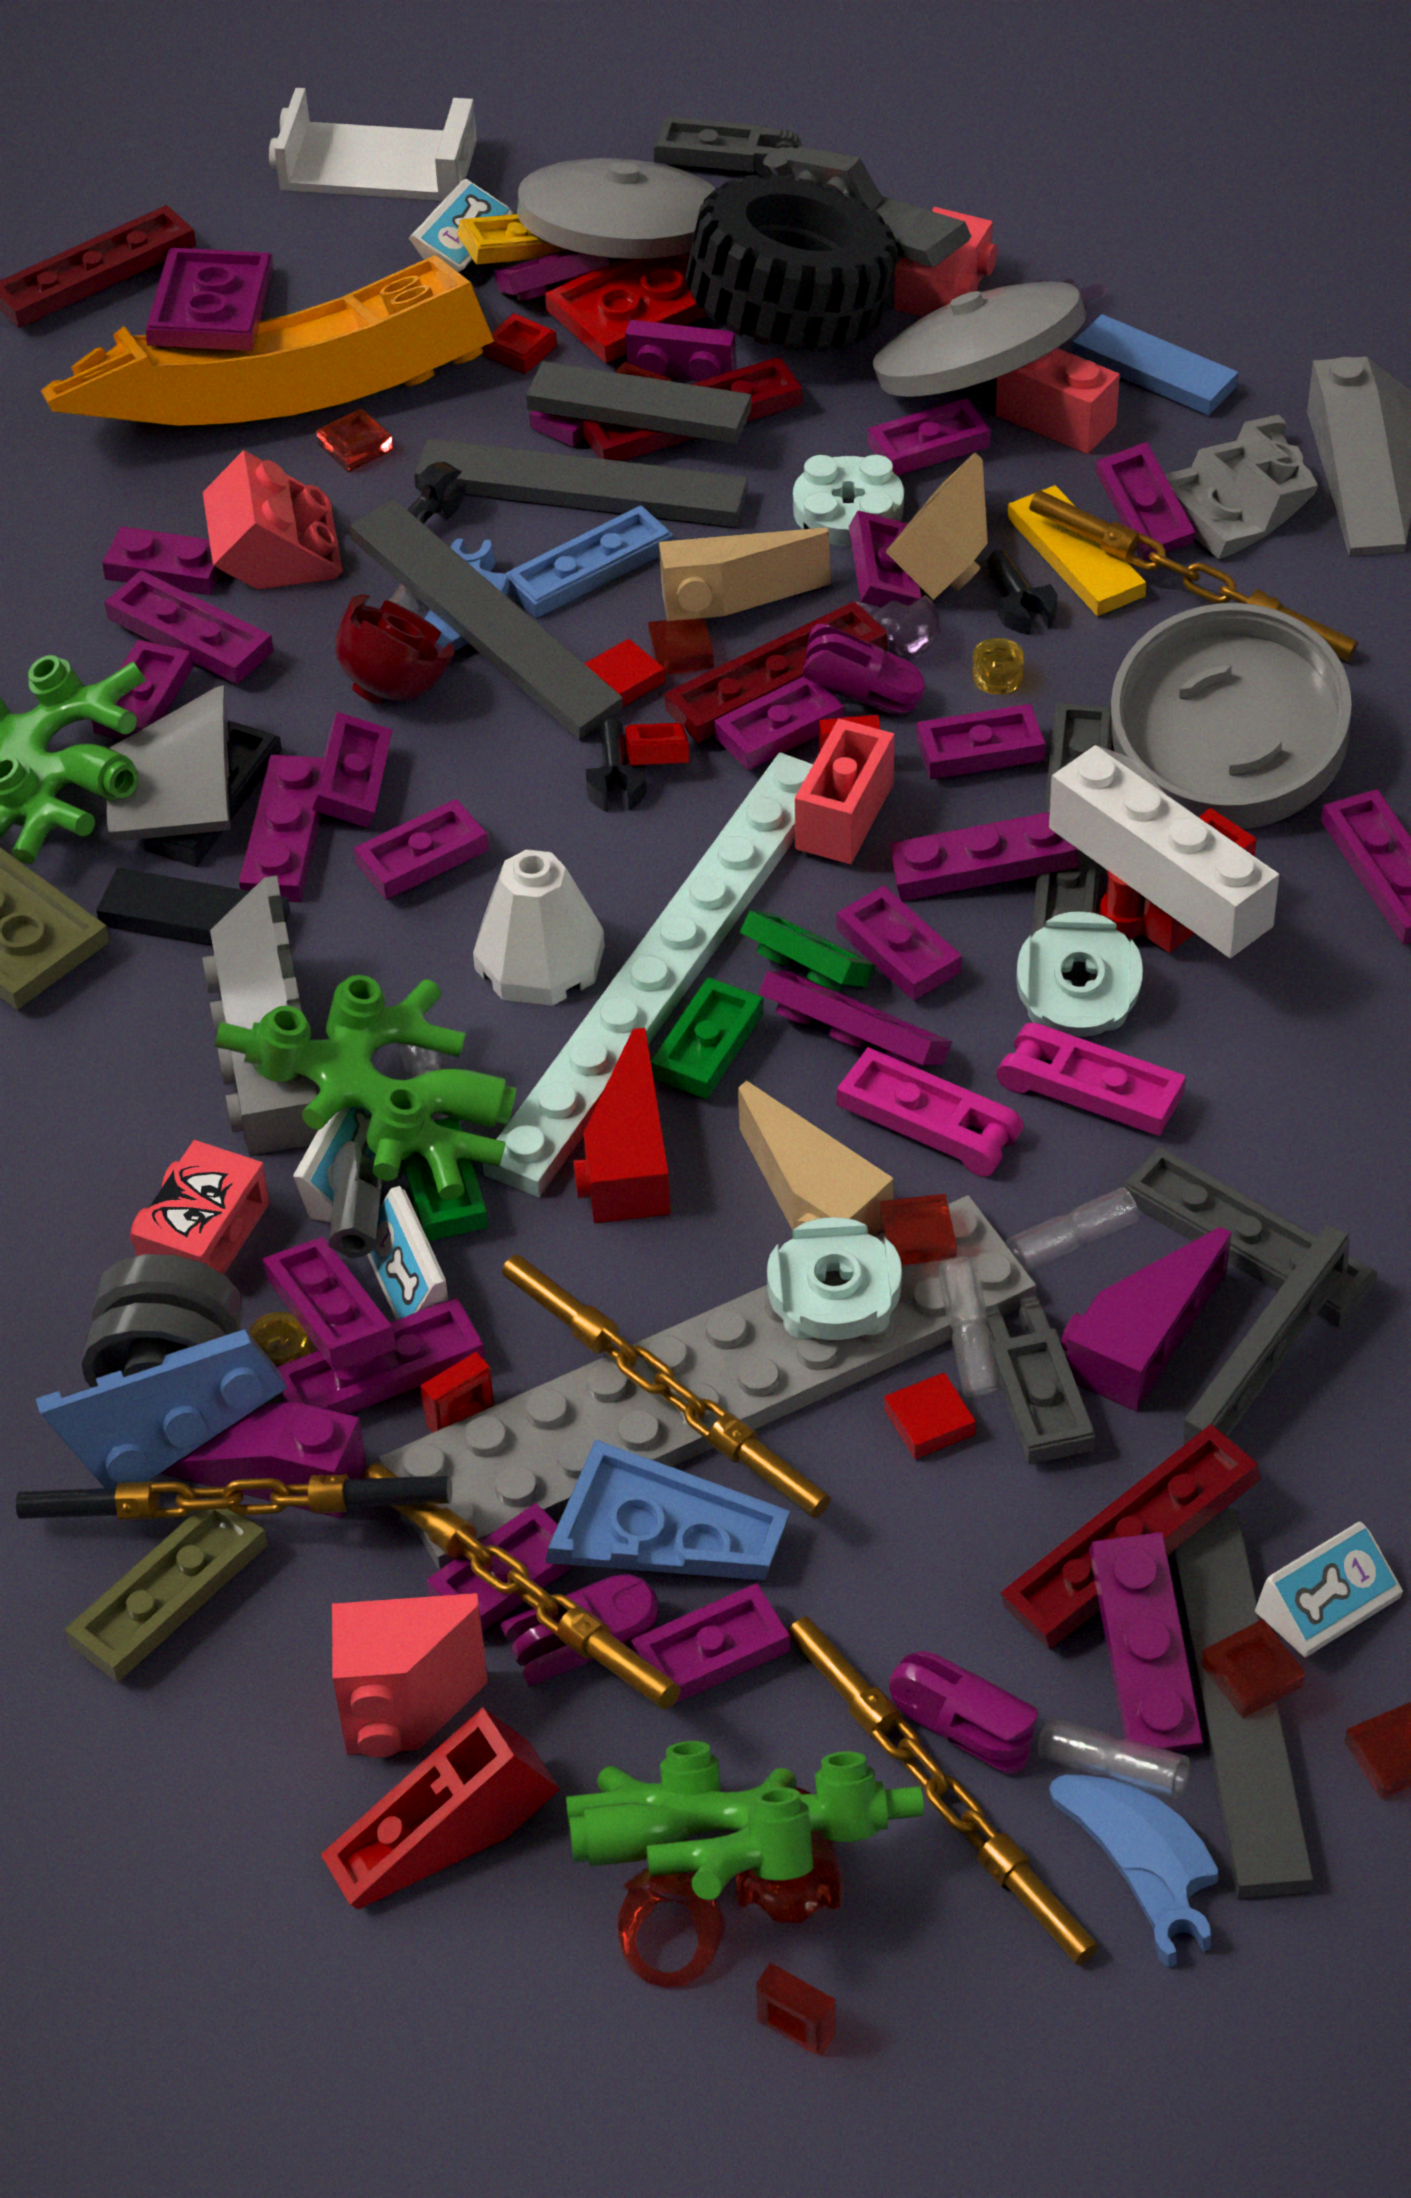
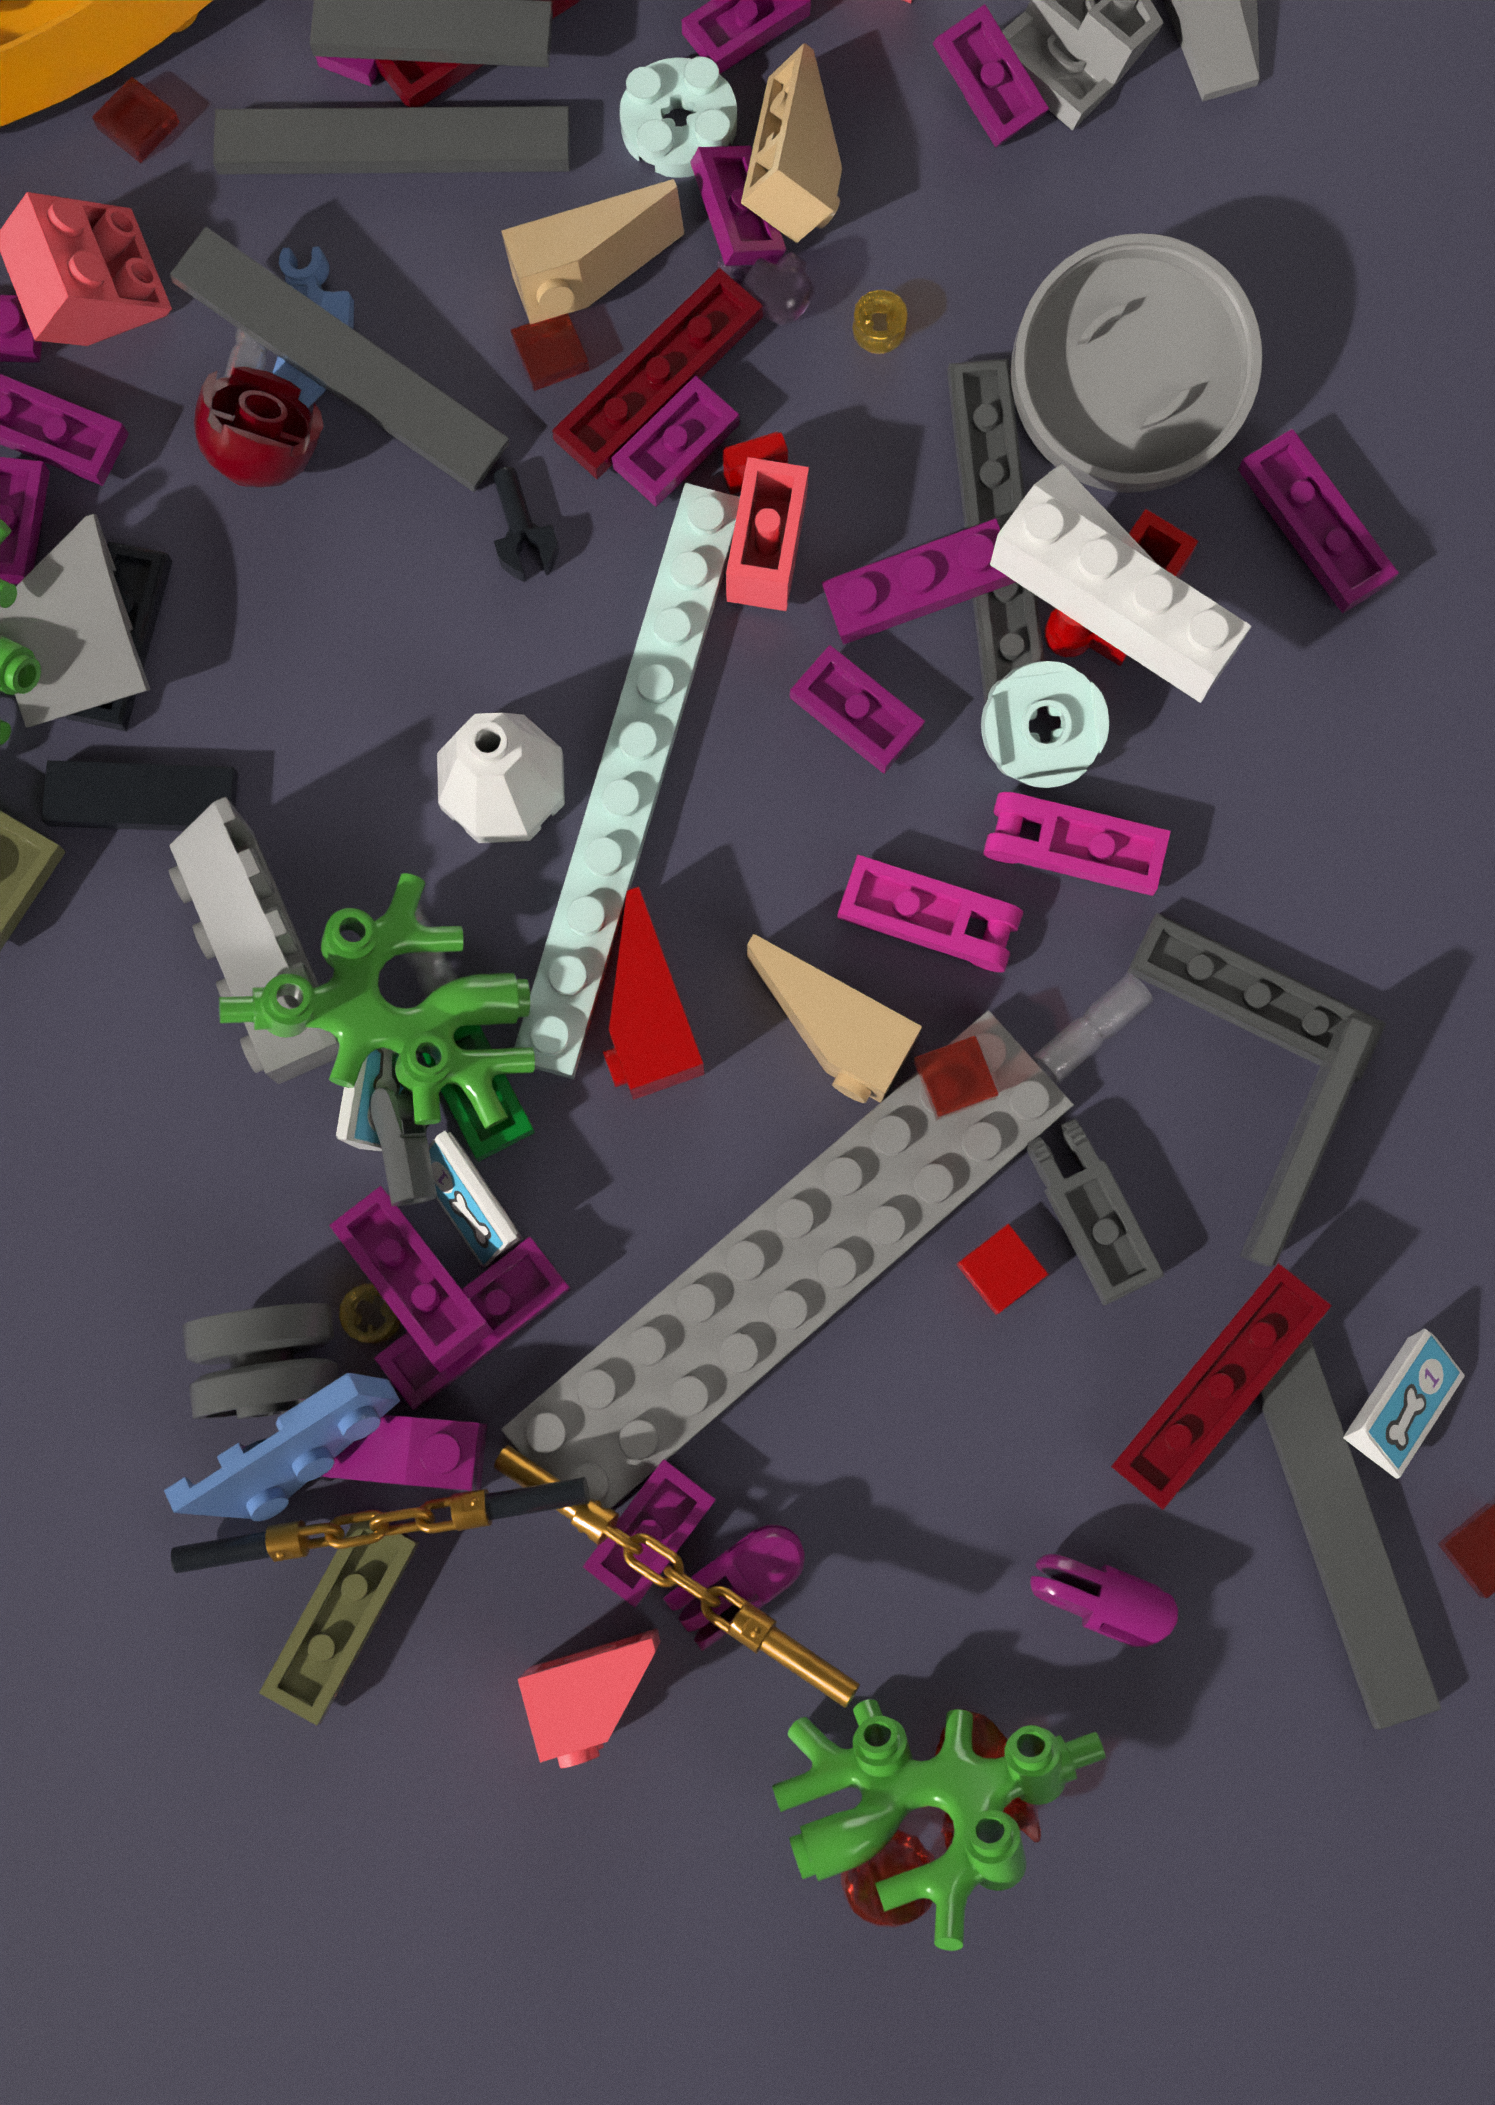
camera: 15 degrees left, 30 degrees up
coral brick [130,1140,270,1275] -> none
magenta plate [239,755,323,903] -> none
magenta plate [312,711,393,828] -> none
red slope [321,1707,561,1910] -> none
magenta plate [353,799,489,900] -> none
black bar [408,462,467,524] -> none
red tile [420,1352,494,1433] -> none
pearl gold piece [502,1254,831,1518] -> none
medium blue tile [504,505,674,619] -> none
medium blue wing [545,1439,790,1580] -> none
red tile [584,638,665,708] -> none
red tile [625,723,689,765] -> none
magenta plate [631,1583,790,1705] -> none
green plate [651,977,764,1099] -> none
green plate [740,910,876,992] -> none
clear red tile [756,1962,836,2056] -> none
magenta plate [758,971,953,1069] -> none
light aqua plate [767,1217,902,1340] -> none
pearl gold piece [788,1616,1099,1965] -> none
magenta arm [802,624,926,715] -> none
magenta plate [916,704,1046,780] -> none
clear piece [936,1256,1003,1397] -> none
black bar [987,550,1058,635] -> none
yellow tile [1008,485,1146,617] -> none
pearl gold piece [1029,490,1358,662] -> none
clear piece [1038,1717,1190,1799] -> none
medium blue piece [1049,1775,1218,1968] -> none
magenta slope [1061,1227,1232,1412] -> none
magenta plate [1089,1532,1203,1758] -> none
clear red tile [1202,1619,1305,1719] -> none

